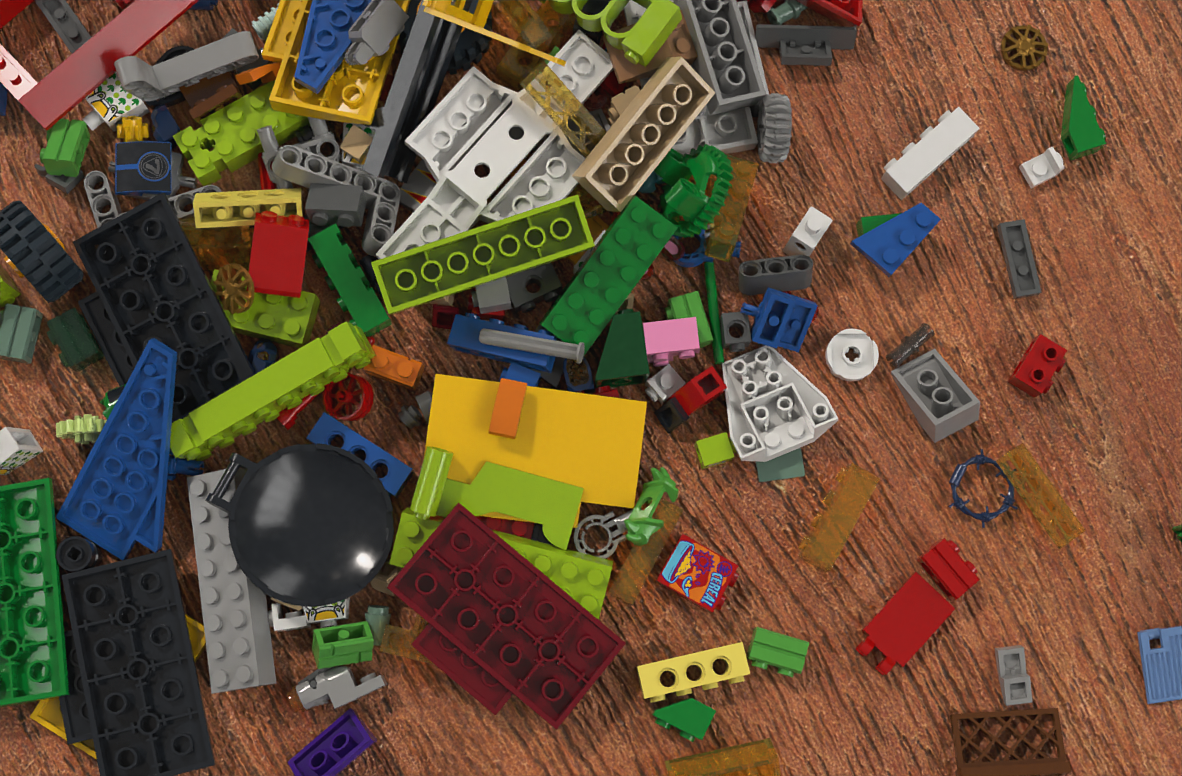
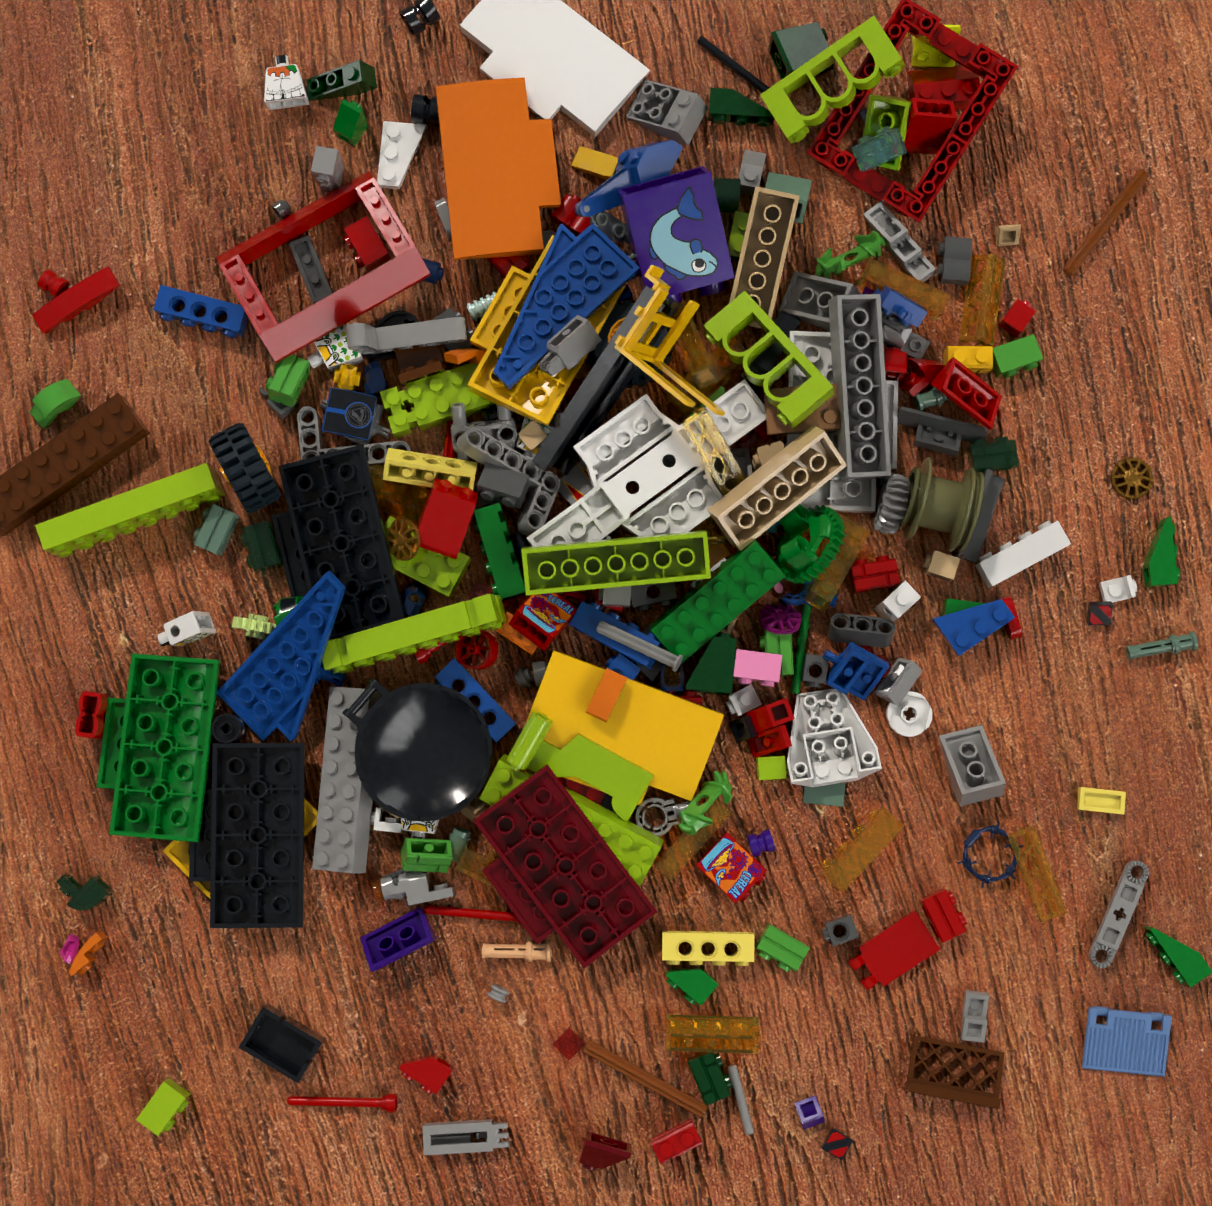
camera: 25 degrees right, 5 degrees up
clear smoke pin [886,323,935,368] -> none
dark grey plate [997,219,1042,299] -> none
red brick [1007,334,1067,398] -> none
none -> red piece [424,905,524,927]
none -> light nougat pin [482,941,552,962]
none -> brick [509,593,577,651]
none -> dark purple wheel [747,829,775,857]
none -> red slope [748,724,792,758]
none -> magenta wheel [759,603,801,635]
none -> dark grey brick [821,913,859,946]
none -> red brick [849,555,900,594]
none -> light grey slope [874,657,922,706]
none -> olive wheel [900,457,984,552]
none -> tan brick [923,550,960,582]
none -> dark grey fence [954,469,1005,564]
none -> clear green brick [967,437,1019,473]
none -> red beam [998,596,1022,640]
none -> light yellow tile [1077,787,1126,815]
none -> black tile [1087,601,1113,625]
none -> light grey piece [1088,860,1149,968]
none -> sand green pin [1126,631,1198,660]

